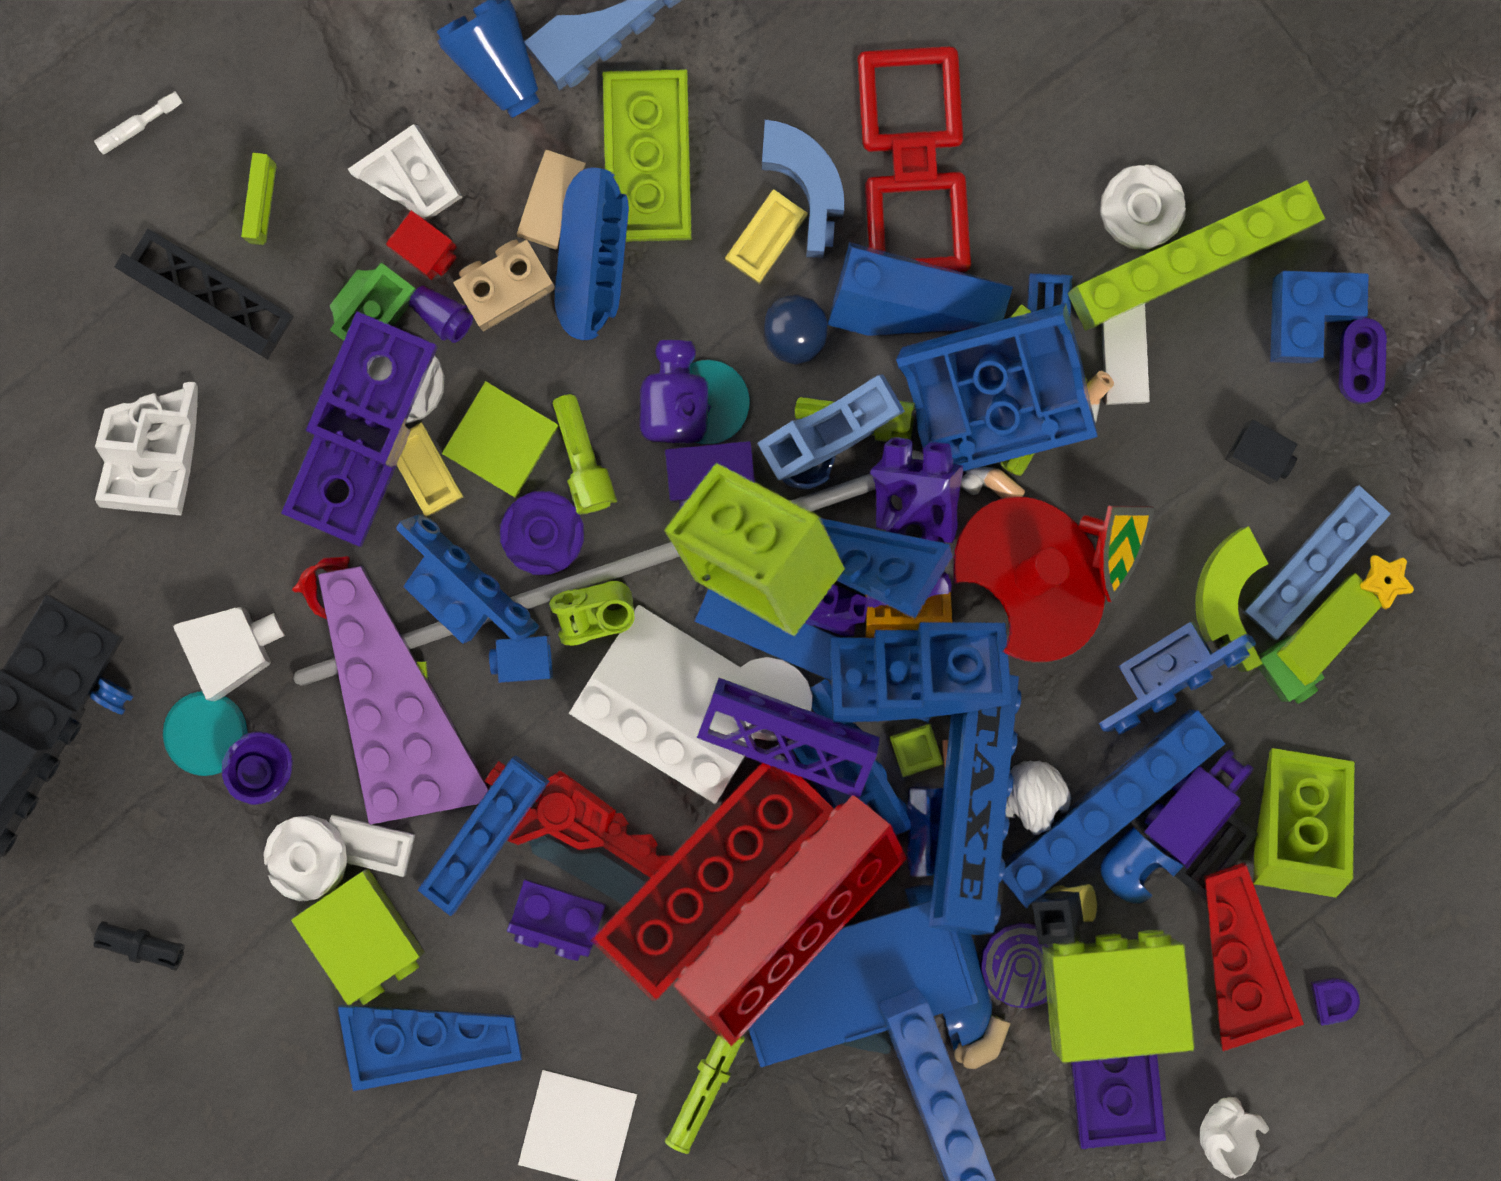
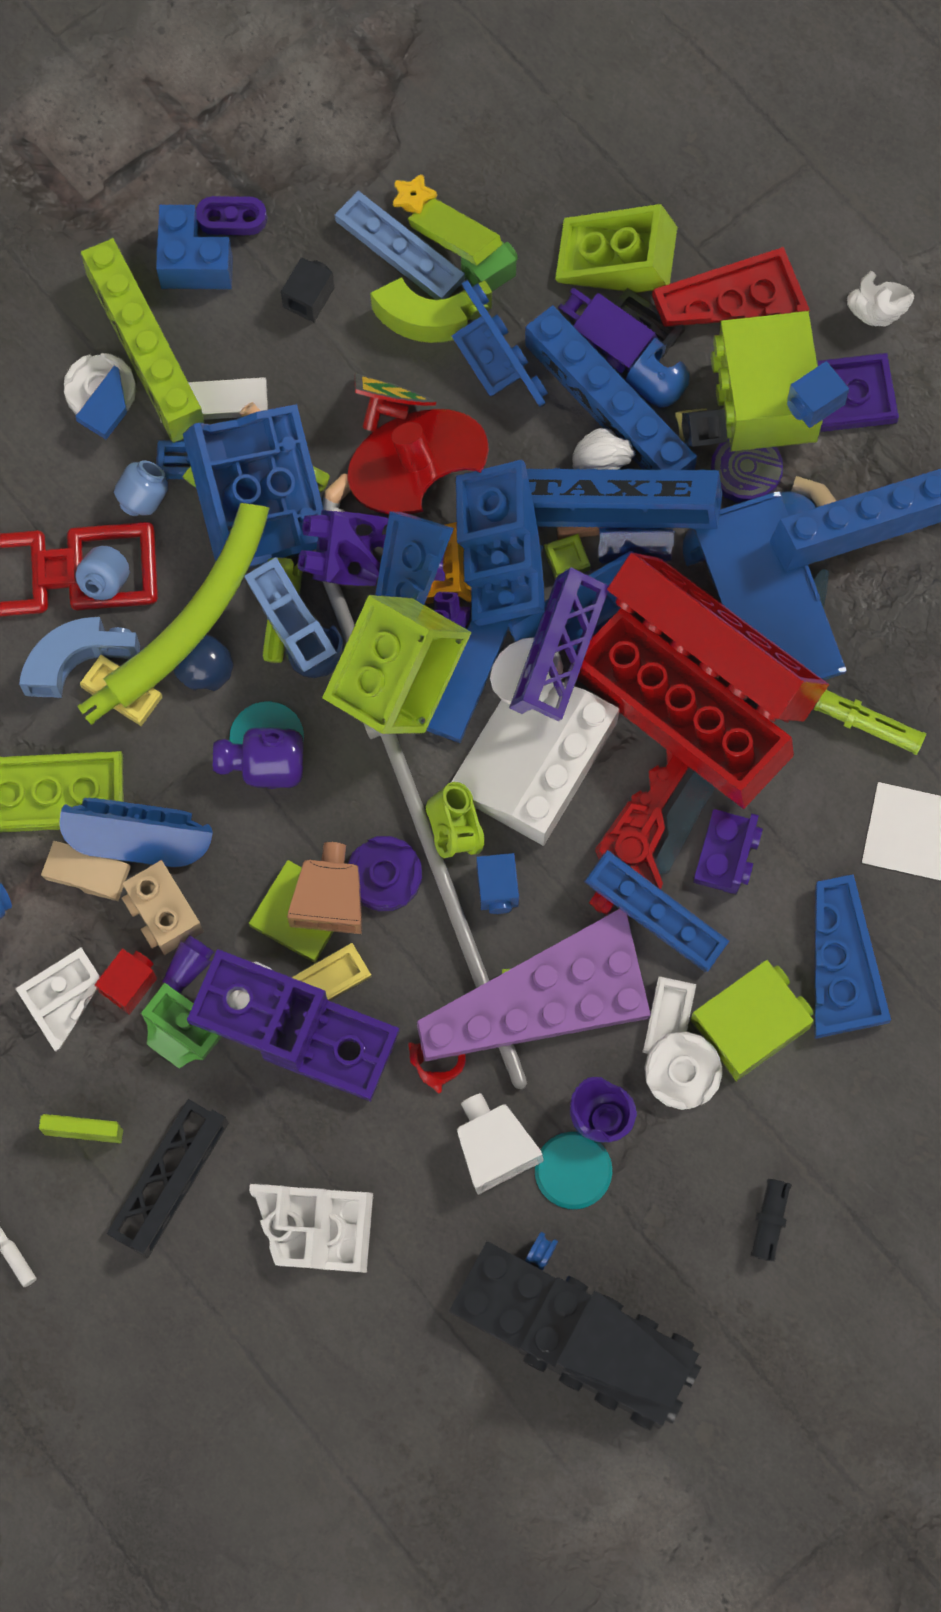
camera: 90 degrees left, 15 degrees down
blue bracket [396,514,539,644] -> none
lime piece [553,394,617,514] -> none
dark purple brick [665,441,754,509] -> none
blue wedge [827,242,1013,336] -> none
dark purple tile [1310,978,1360,1026] -> none
none -> blue tile [75,365,127,440]
none -> medium blue head [75,546,130,601]
none -> lime animal [77,503,269,725]
none -> medium blue head [114,460,168,516]
none -> nougat torso [287,842,362,934]
none -> blue brick [787,361,849,428]

